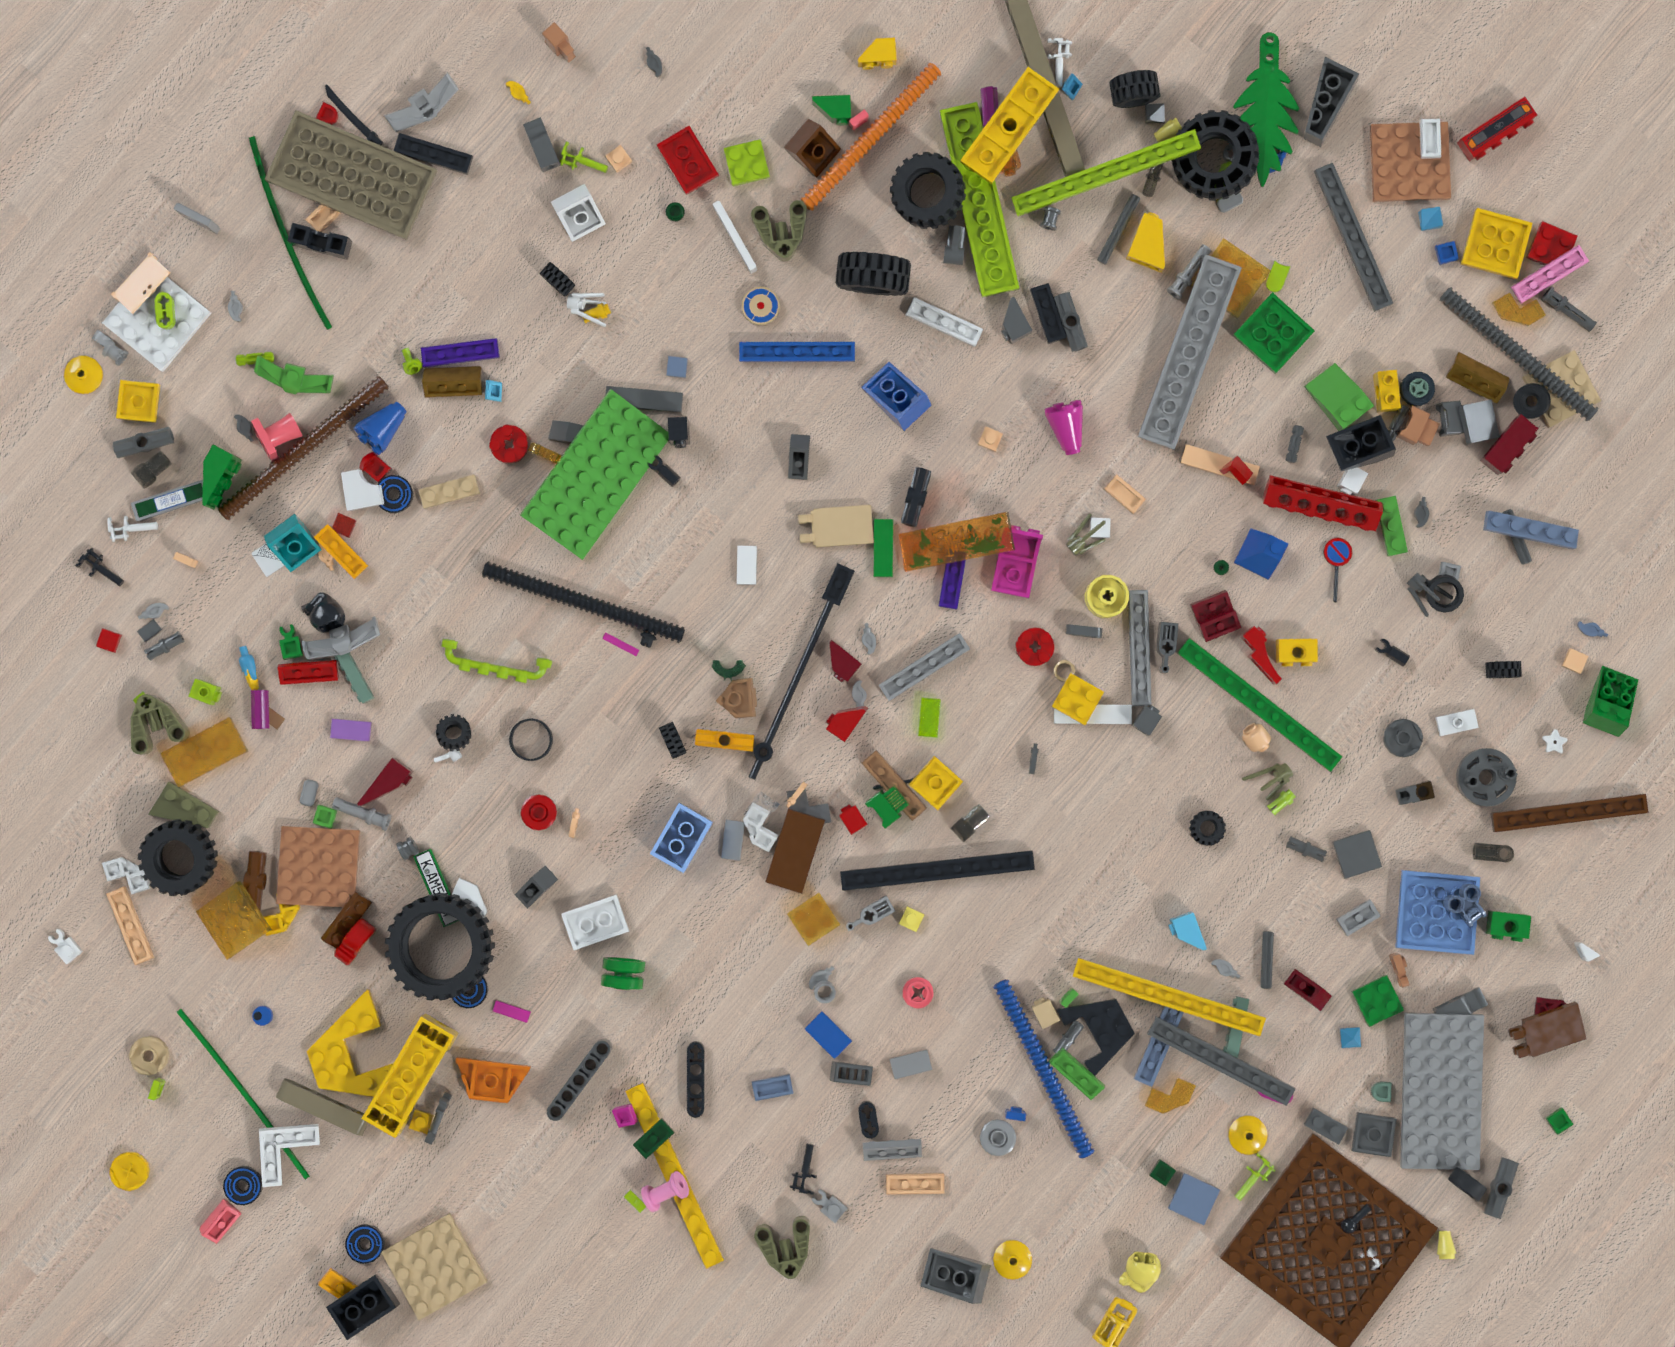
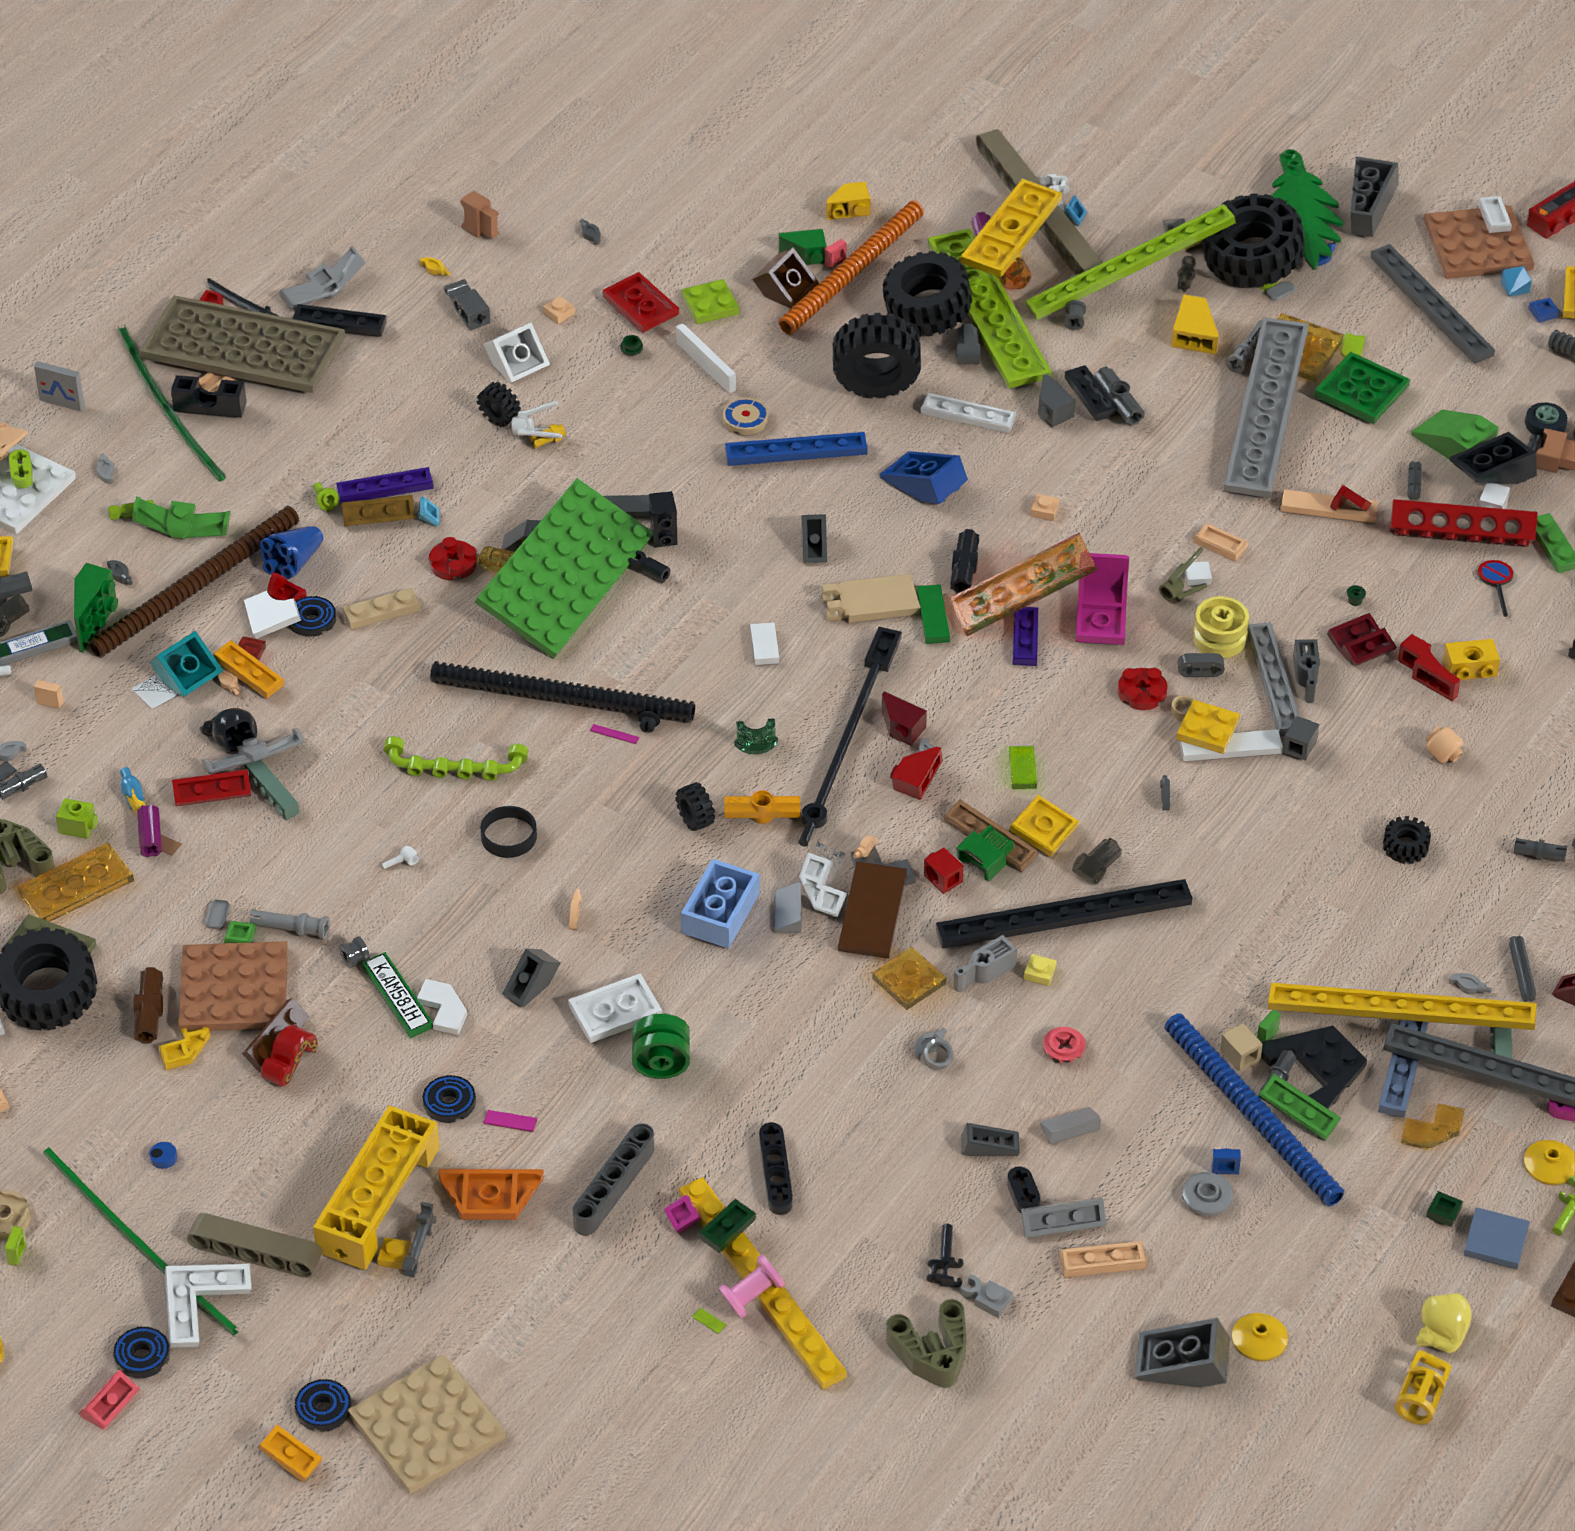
camera: 10 degrees left, 40 degrees down
clear yellow plate [196,881,272,960] -> none
coral plant [251,413,303,463] -> none
green plate [279,624,303,660] -> none
yellow wing [306,989,393,1097] -> none
black slope [326,1274,400,1340] -> none
medium lavender tile [330,719,372,741] -> none
dark red slope [357,758,414,806] -> none
black tyre [385,893,495,1001] -> none
black tyre [436,714,472,752] -> none
red wheel [521,794,557,831] -> none
lime piece [560,141,608,173] -> none
sand blue tile [666,356,688,378] -> none
medium nougat plate [716,678,757,718] -> none
olive connector [751,200,807,262] -> none
sand blue tile [752,1074,793,1101] -> none
blue piece [805,1011,852,1059] -> none
light grey piece [862,623,876,654] -> none
light grey plate [879,633,970,701] -> none
dark pink cone [1044,400,1083,455] -> none
dark grey axle [1097,194,1140,265] -> none
black tyre [1109,70,1161,108] -> none
medium azure slope [1168,912,1207,951] -> none
green plate [1177,638,1342,772] -> none
blue slope [1234,528,1289,580] -> none
olive plant [1242,763,1293,800] -> none
lime animal [1267,789,1296,815] -> none
yellow brick [1373,370,1401,413] -> none

